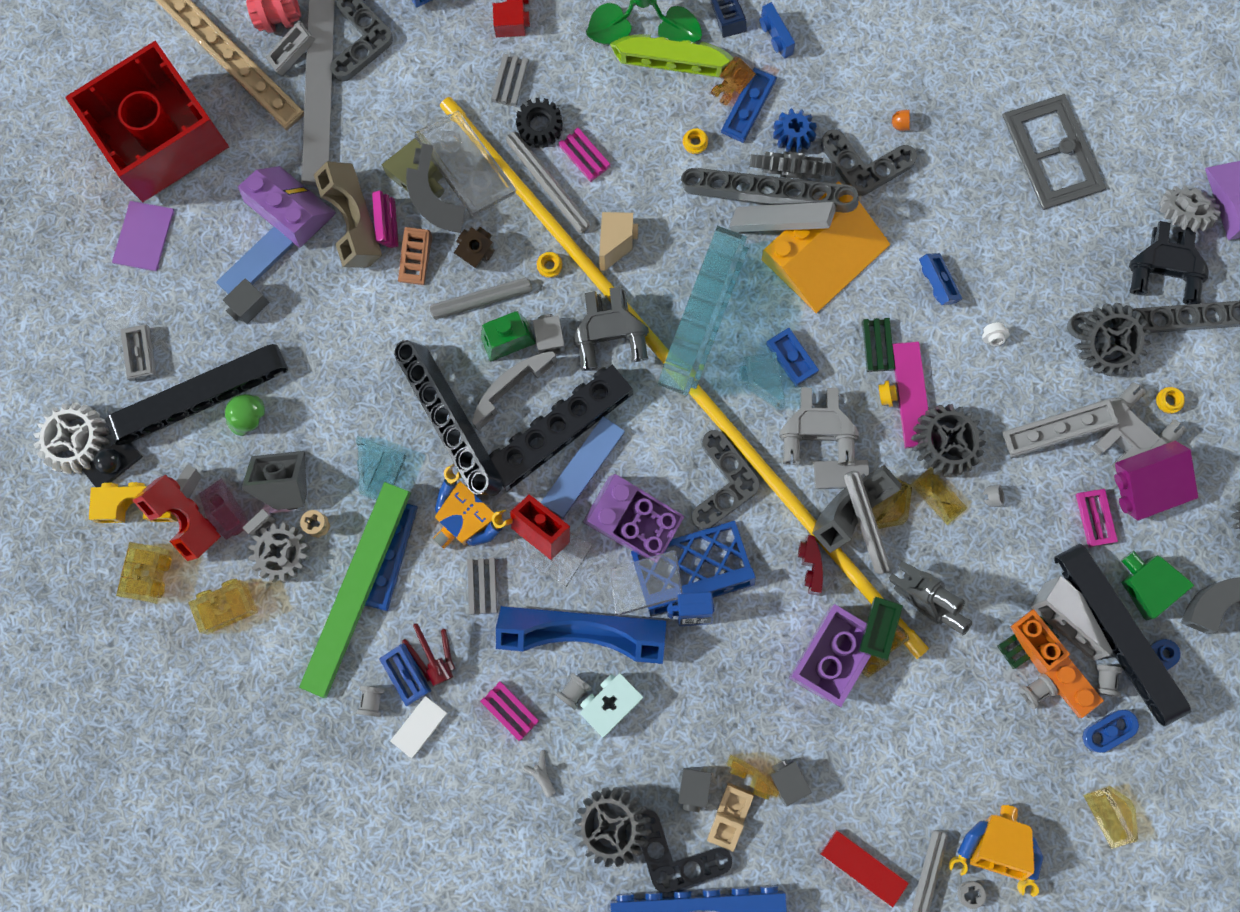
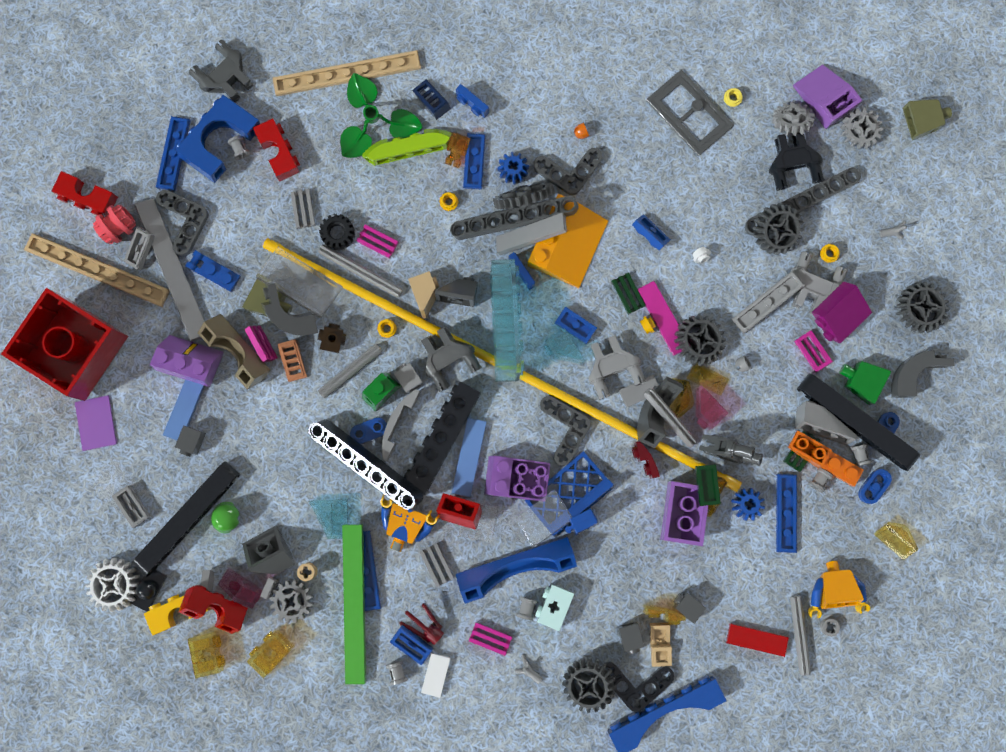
camera: 30 degrees left, 5 degrees up
none -> blue plate [185,250,241,292]
none -> blue plate [350,418,387,444]
none -> dark grey slope [435,277,478,307]
none -> blue tile [508,252,535,290]
none -> clear pink slope [695,385,728,430]
none -> light yellow plate [724,88,743,107]
none -> blue gear [731,488,765,521]
none -> blue tile [776,474,797,553]

